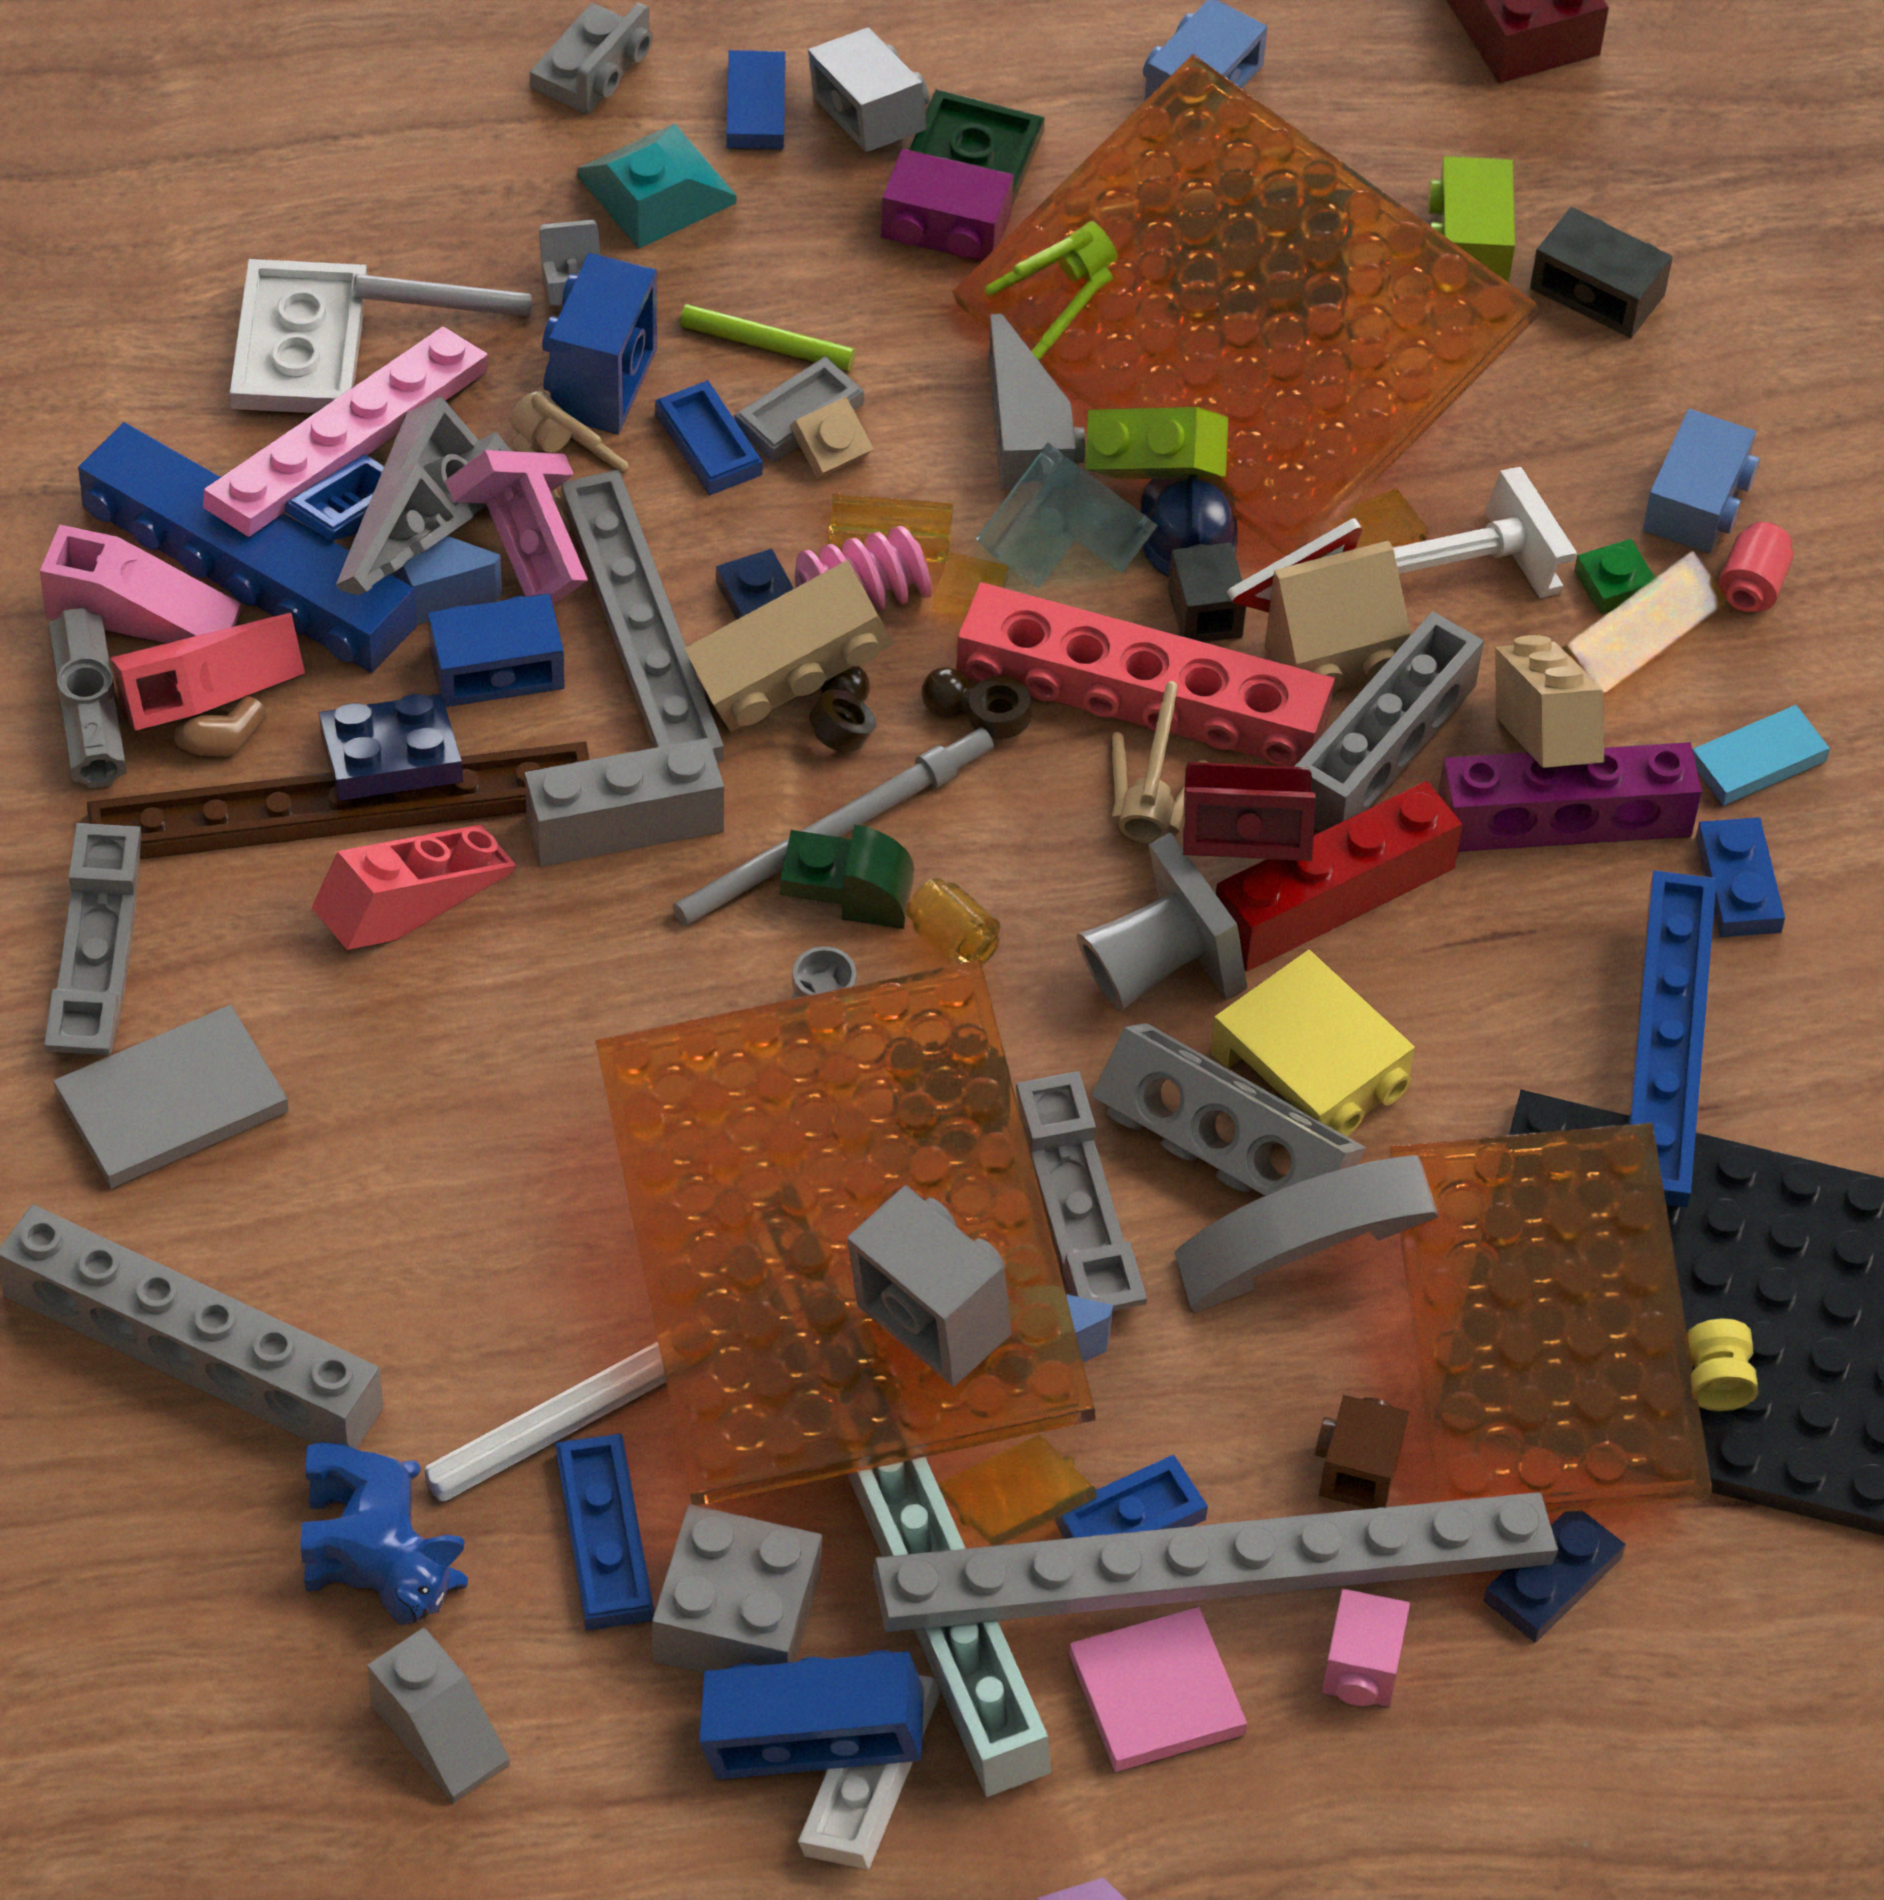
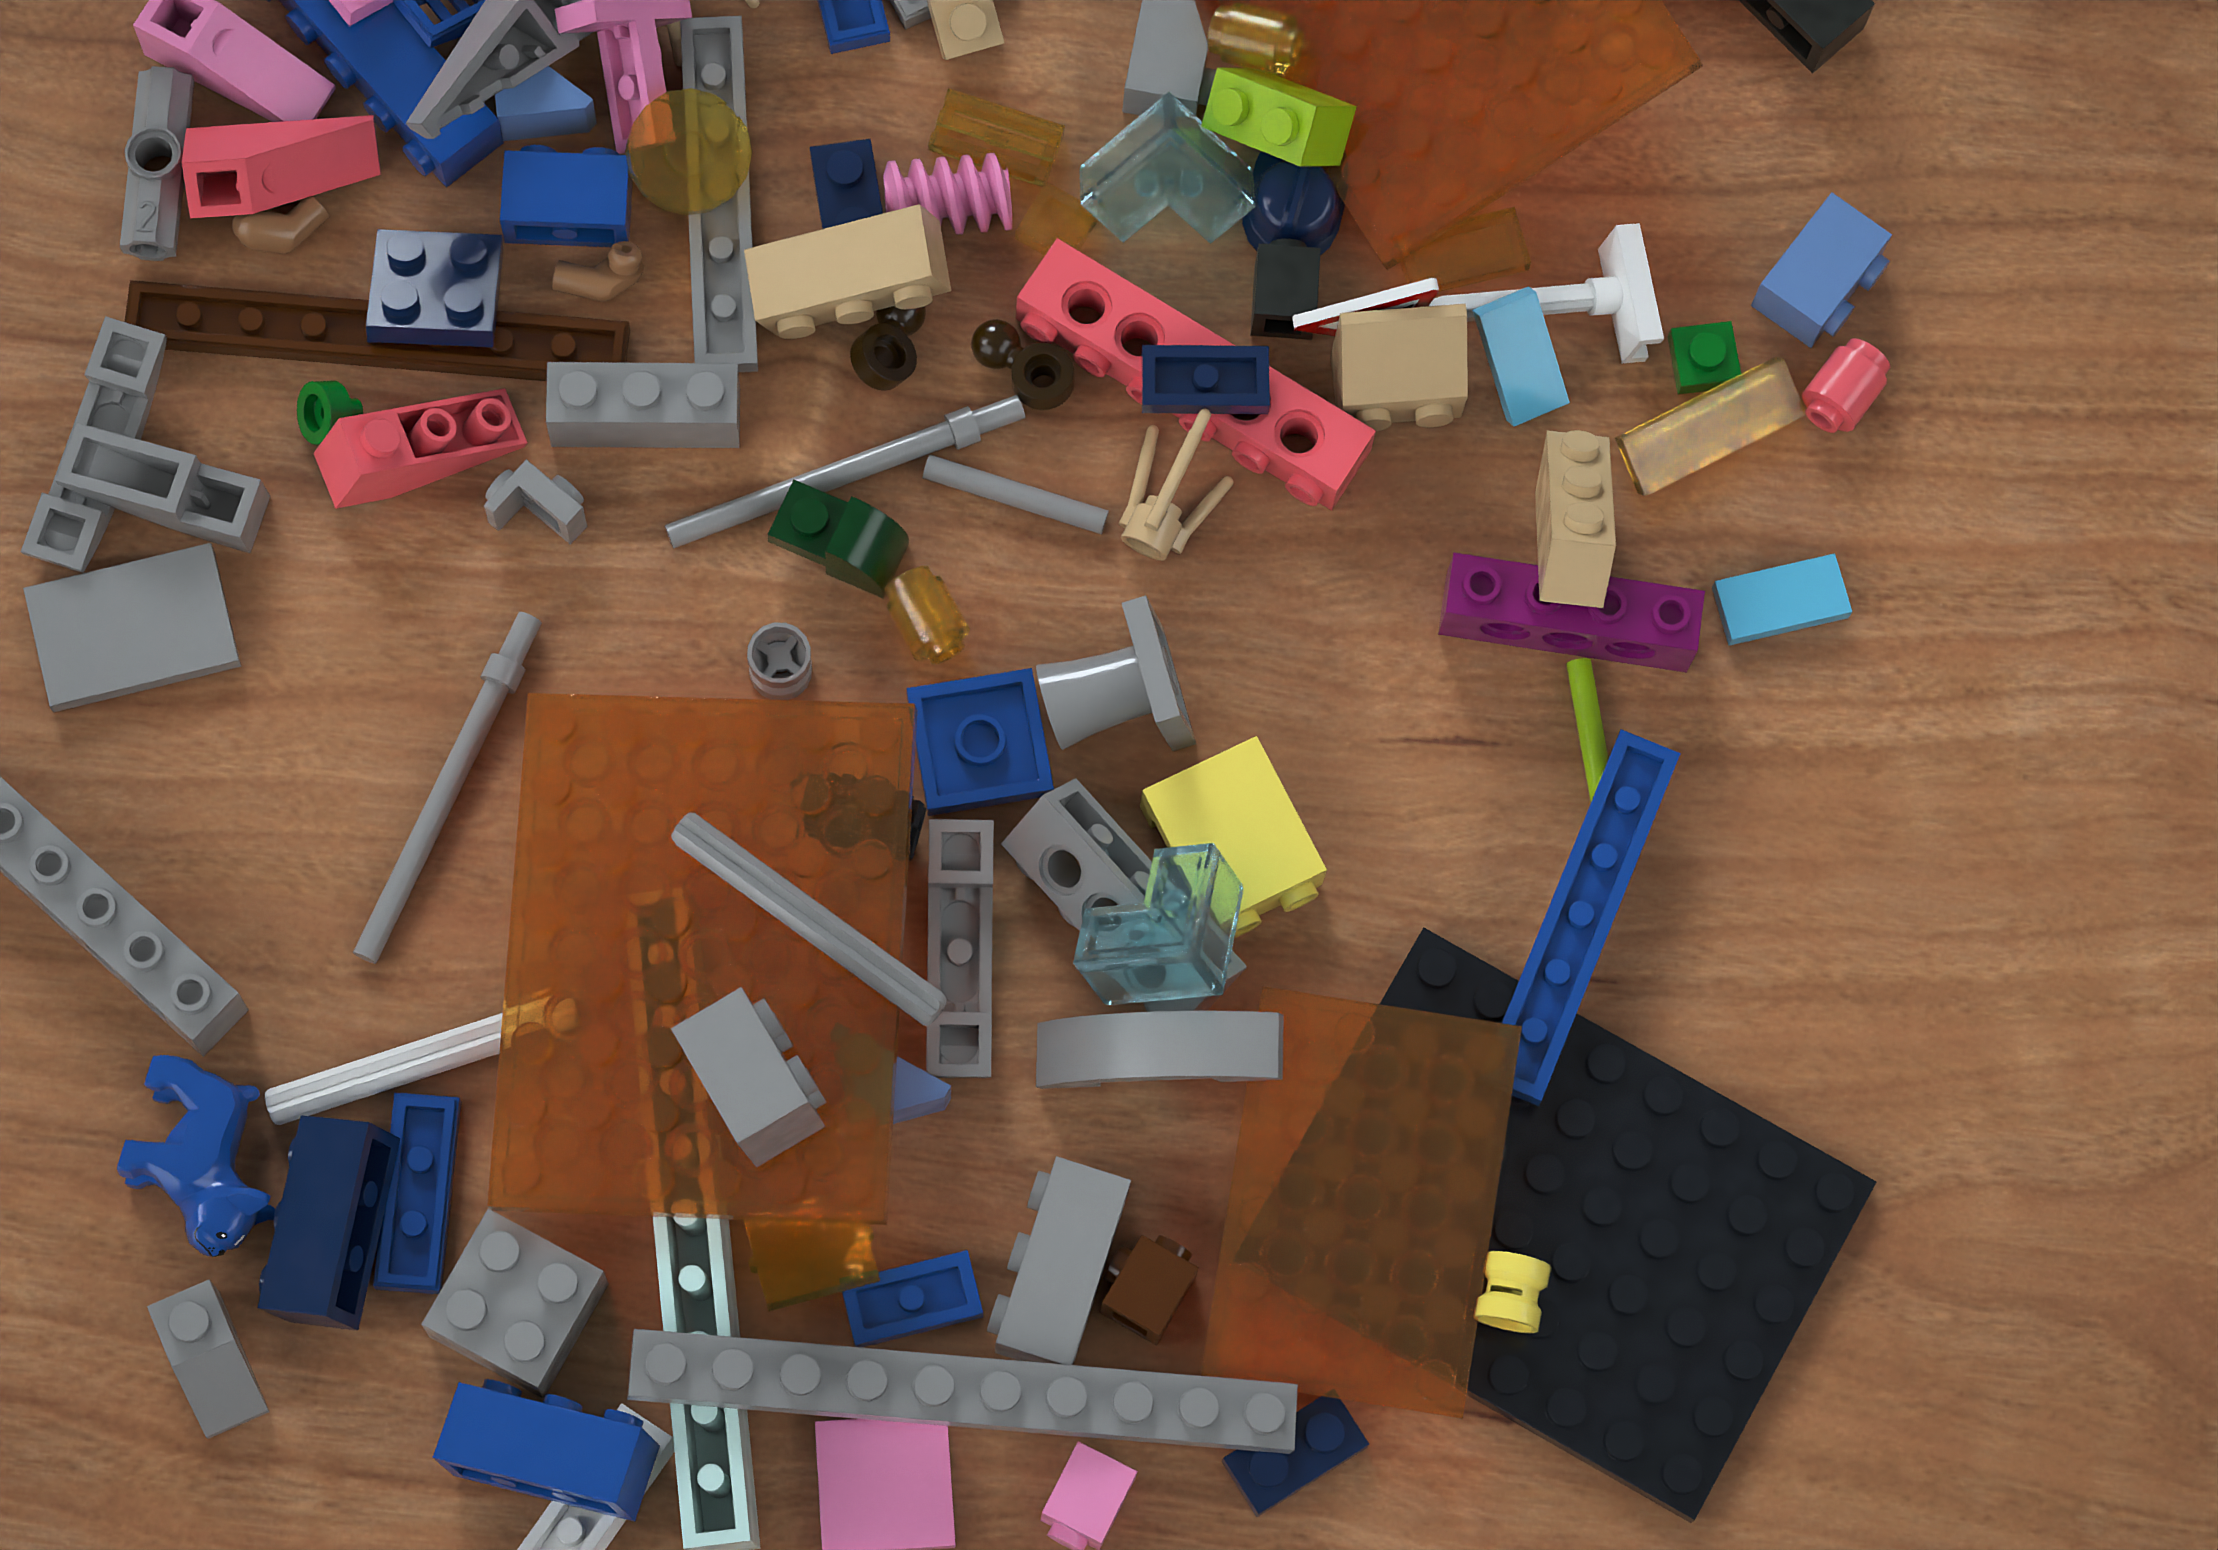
camera: 10 degrees right, 20 degrees up
dark red panel [1183,762,1316,861] -> none
red brick [1216,780,1463,972] -> none
light grey brick [1294,611,1484,832] -> none
blue plate [1696,817,1785,937] -> none
none -> light grey slope [55,423,270,553]
none -> dark blue brick [257,1115,401,1331]
none -> green tile [297,380,363,445]
none -> light grey bar [353,612,542,964]
none -> light grey bracket [484,459,587,545]
none -> medium nougat arm [552,241,644,302]
none -> clear yellow tile [625,88,752,216]
none -> light grey axle [671,812,947,1026]
none -> blue plate [906,668,1054,816]
none -> light grey bar [922,455,1109,535]
none -> light grey brick [987,1156,1131,1365]
none -> clear light blue panel [1073,843,1244,1005]
none -> dark blue plate [1141,345,1270,414]
none -> clear yellow brick [1208,2,1304,76]
none -> medium azure tile [1472,286,1570,427]
none -> lime bar [1566,658,1609,802]

